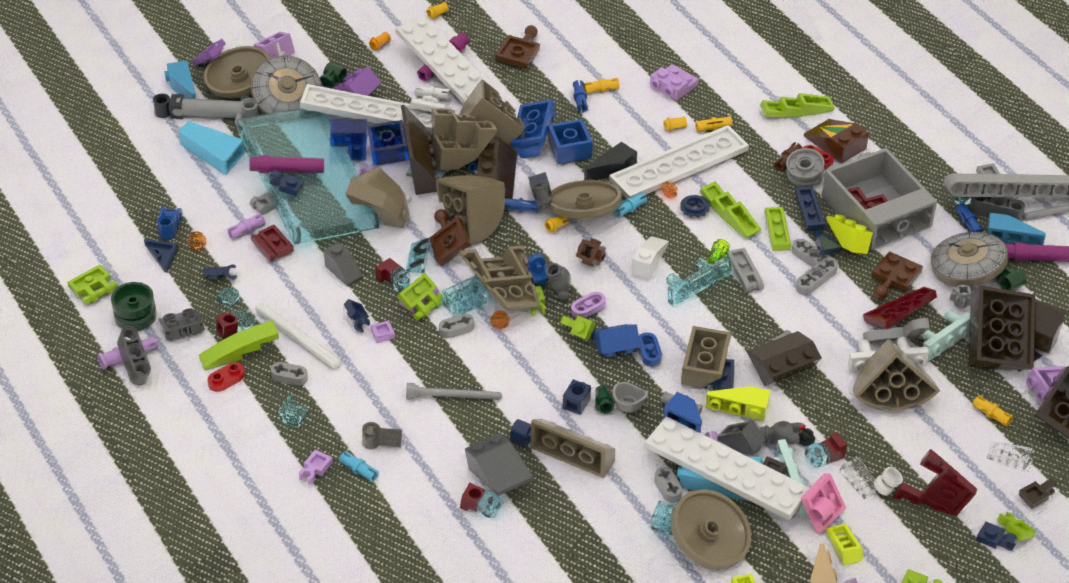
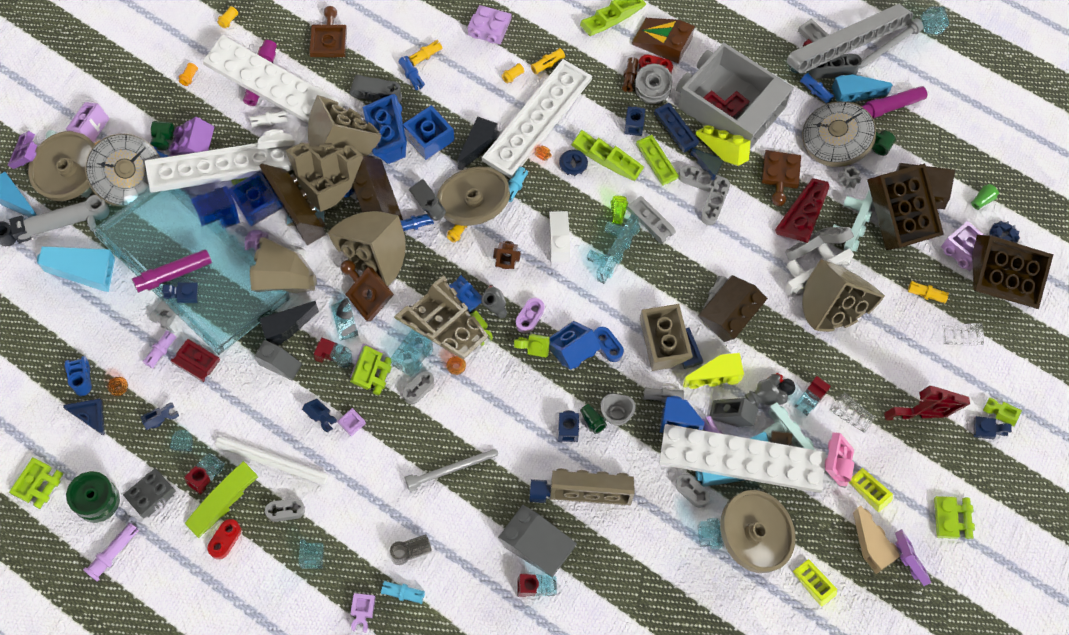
camera: 25 degrees left, 20 degrees up
dark grey beam [117,326,151,385] -> none
white wheel [874,467,903,496] -> none
dark brown plate [1019,479,1057,509] -> none
none -> black slope [260,301,319,345]
none -> dark grey piece [350,75,402,103]
none -> dark blue brick [624,106,645,136]

